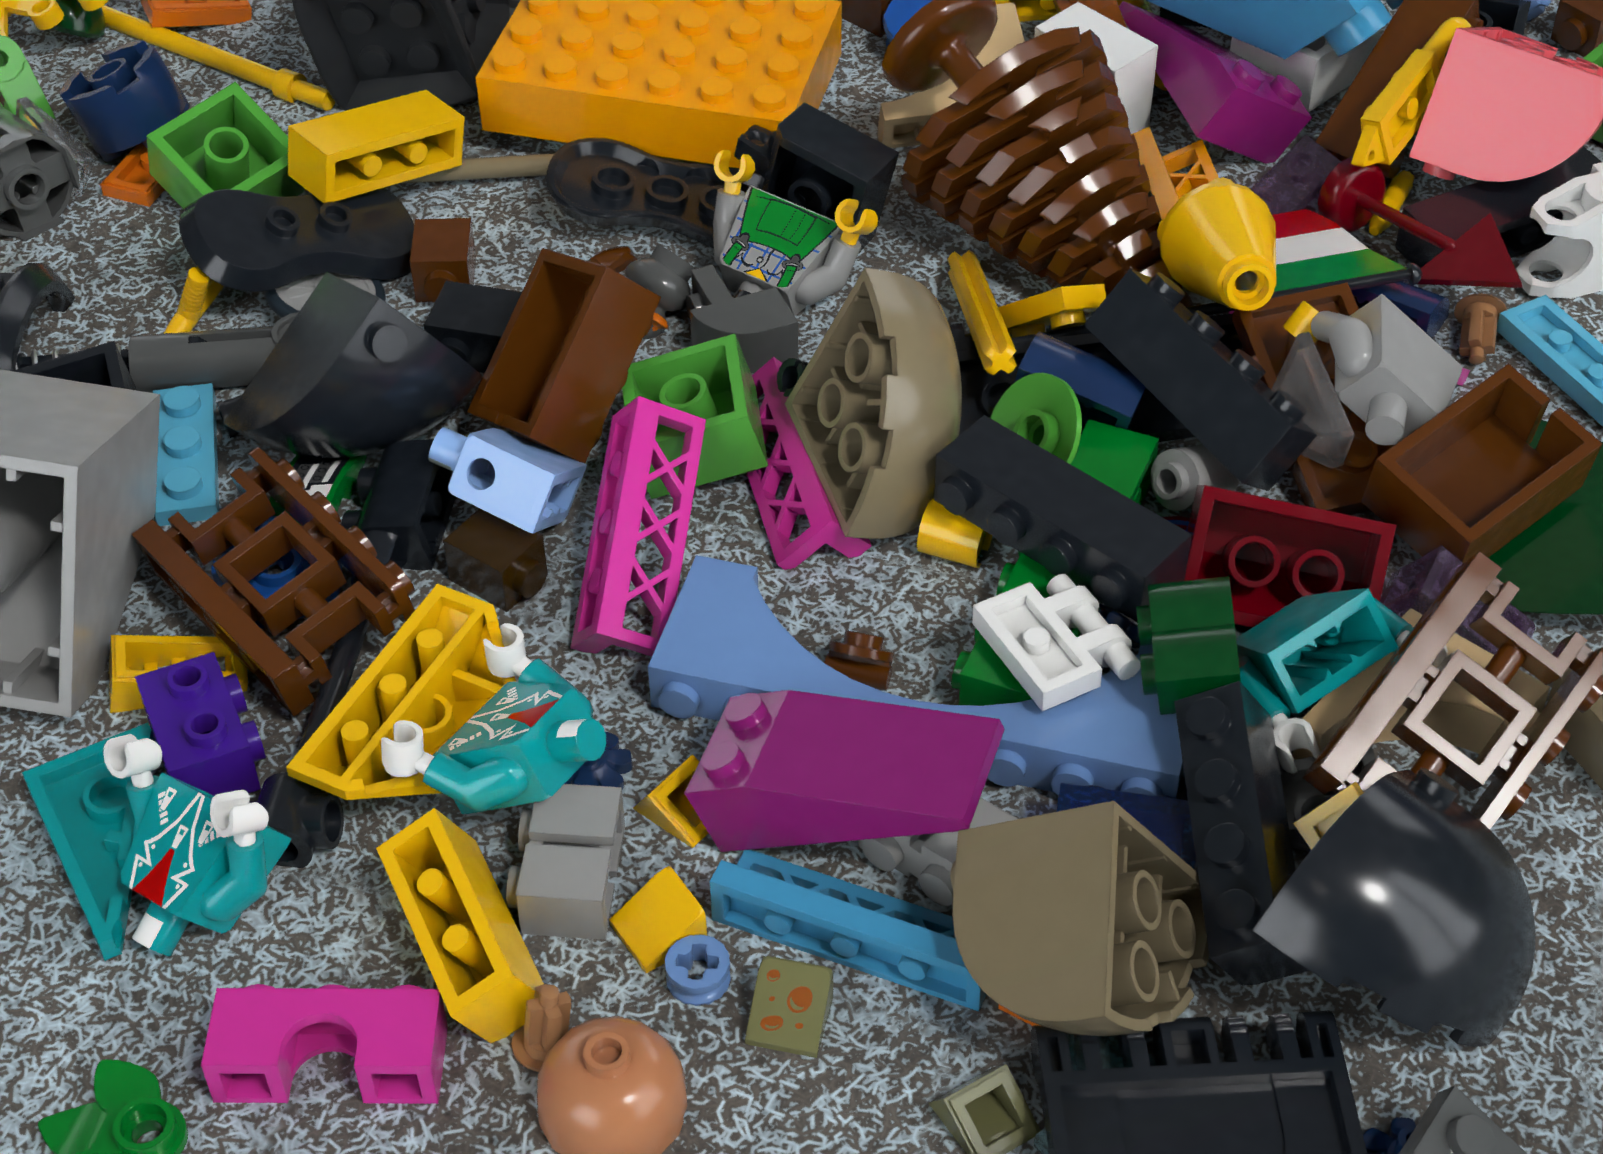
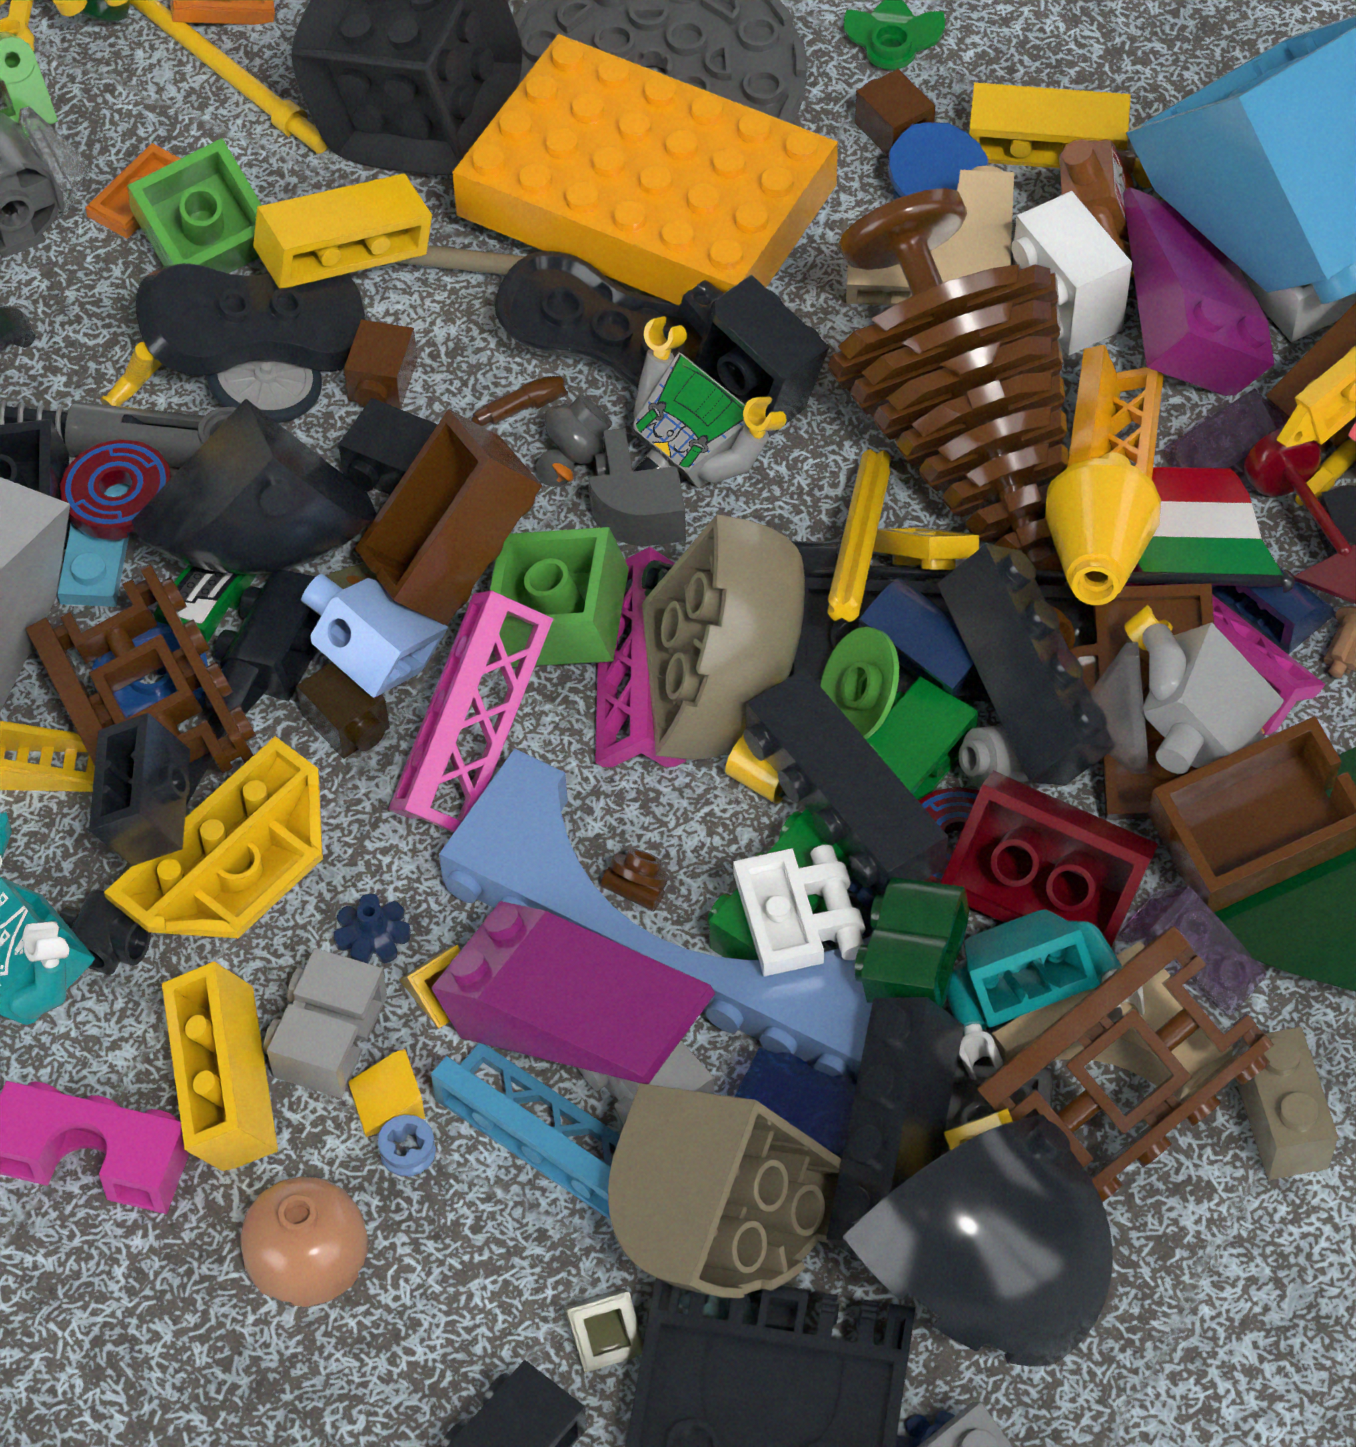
camera: 15 degrees right, 10 degrees up
dark blue brick [59,40,190,162] -> none
dark purple brick [135,652,266,796] -> none
teal torso [381,623,606,814] -> none
medium nougat piece [512,984,571,1072] -> none
olive slope [745,956,833,1058] -> none
none -> dark red tile [60,439,172,540]
none -> black brick [89,713,191,866]

